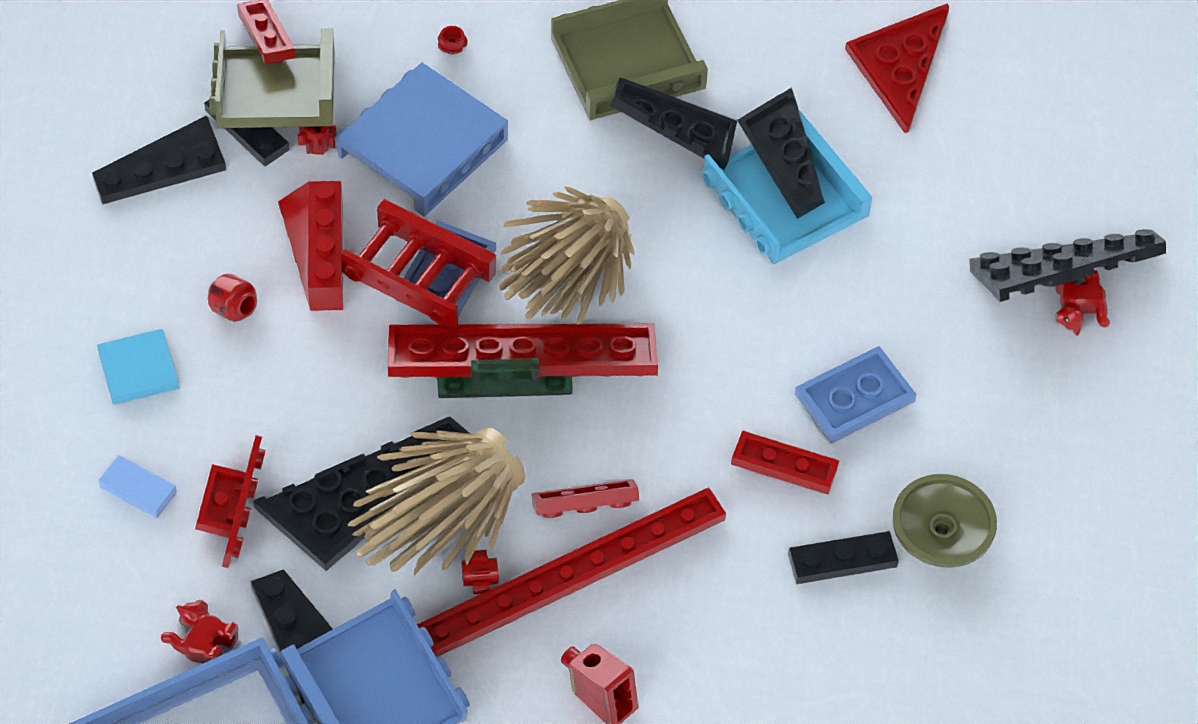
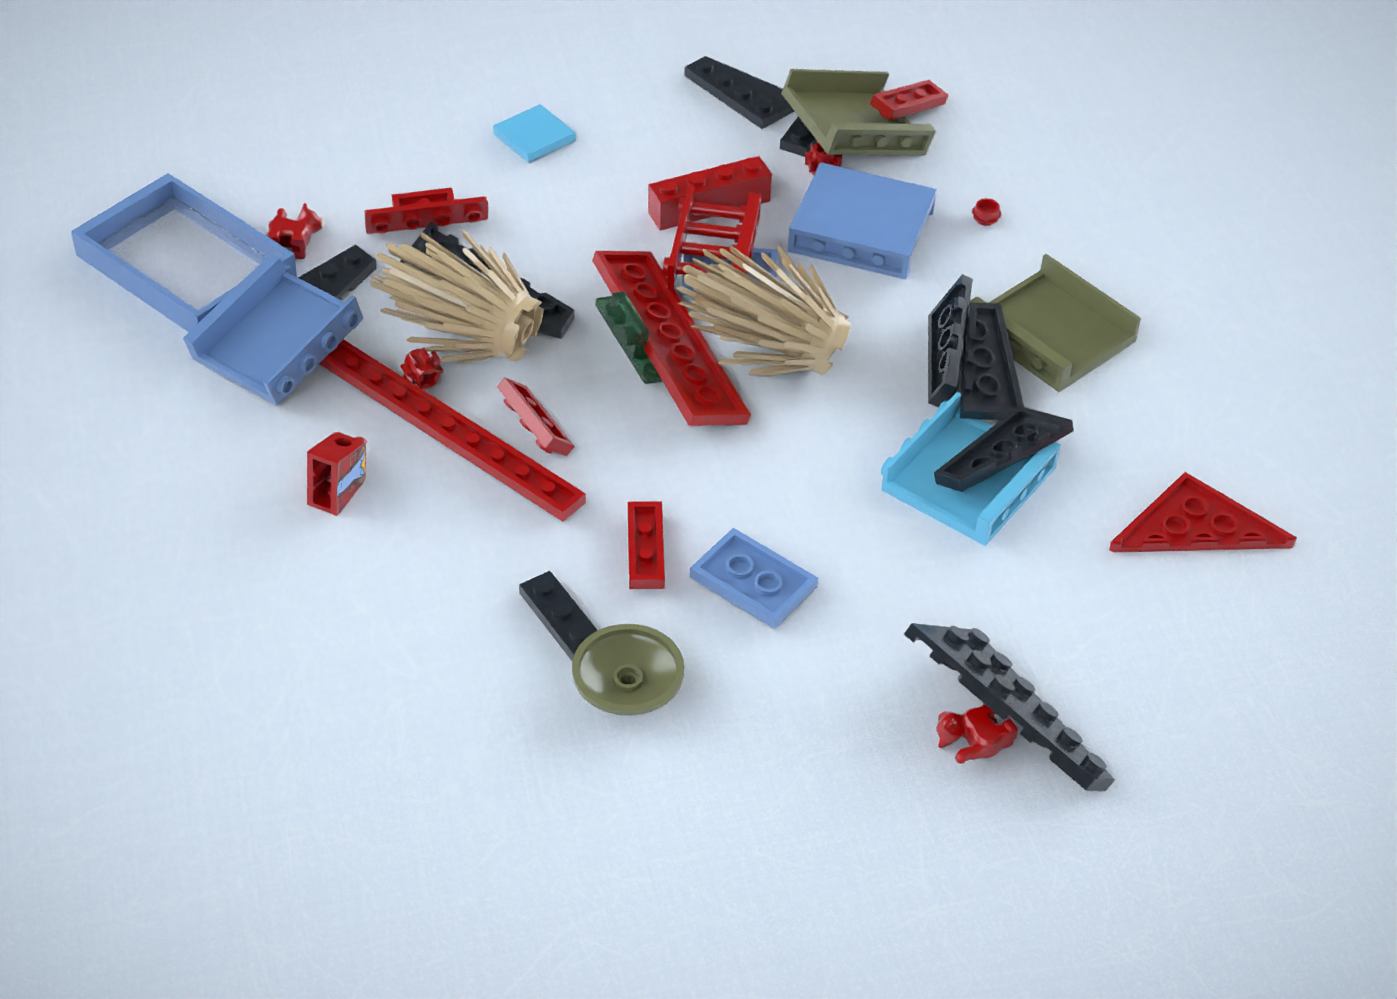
camera: 70 degrees right, 10 degrees down
light blue tile [99,455,177,518] -> none
red head [207,273,257,322] -> none
none -> black wing [928,274,973,408]

